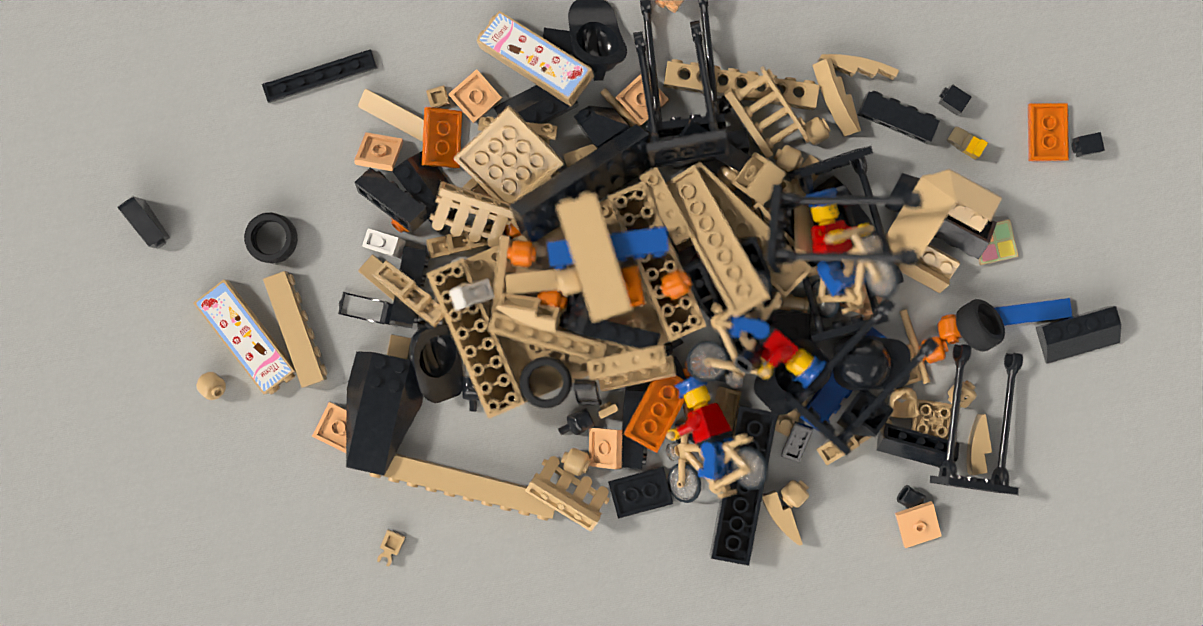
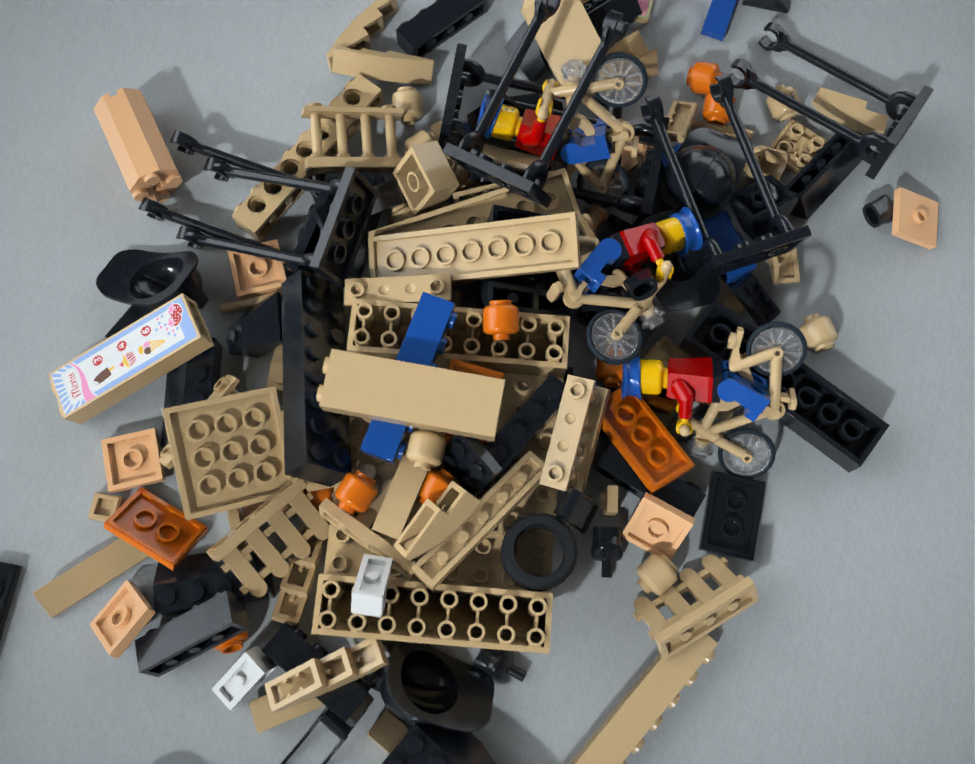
camera: 60 degrees left, 15 degrees down
tan slope [762,490,803,546] -> none
black tyre [956,299,1005,352] -> none
none -> tan plate [667,100,697,143]

